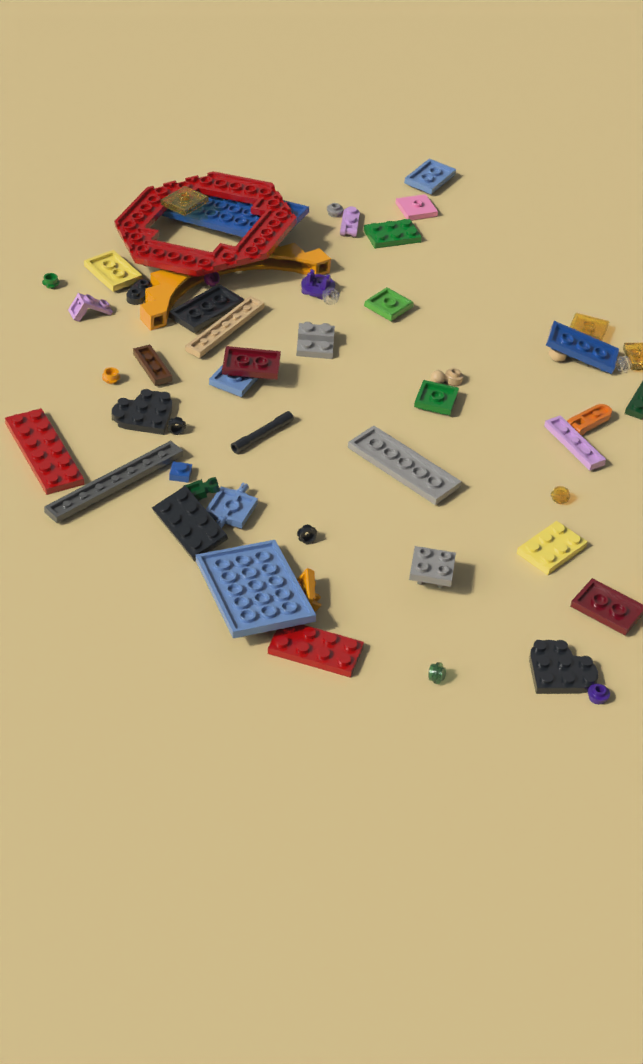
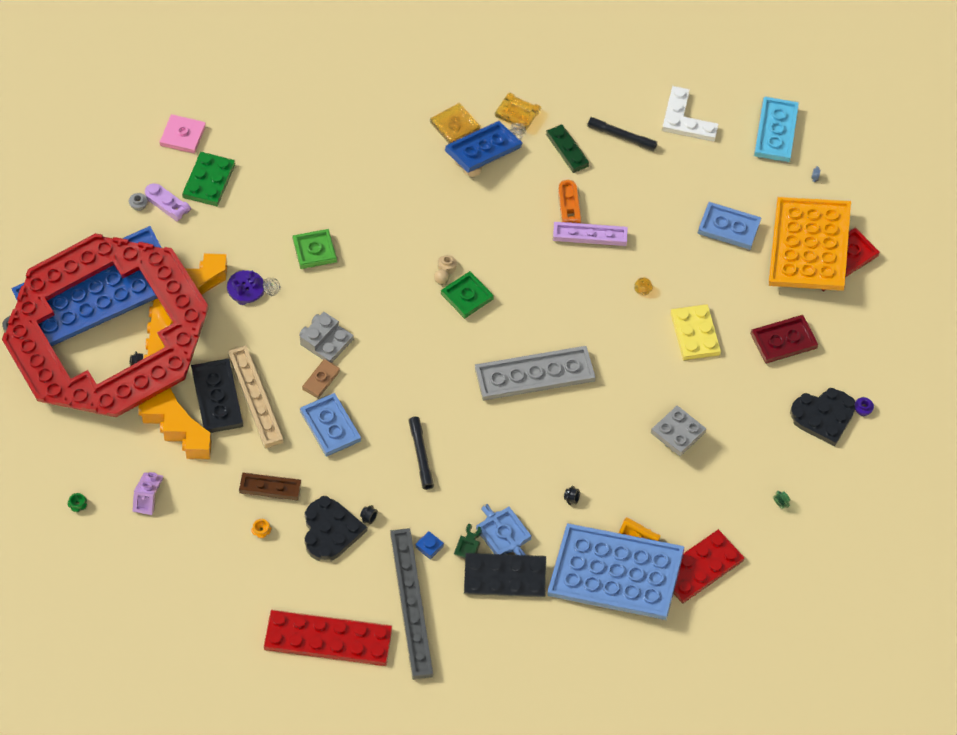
camera: 55 degrees left, 15 degrees up
light yellow plate [84,250,142,292] -> none
black plate [126,279,152,305] -> none
clear yellow plate [161,186,209,216] -> none
dark red plate [222,346,281,380] -> none
medium blue plate [404,159,456,194] -> none
none -> medium nougat plate [302,359,340,399]

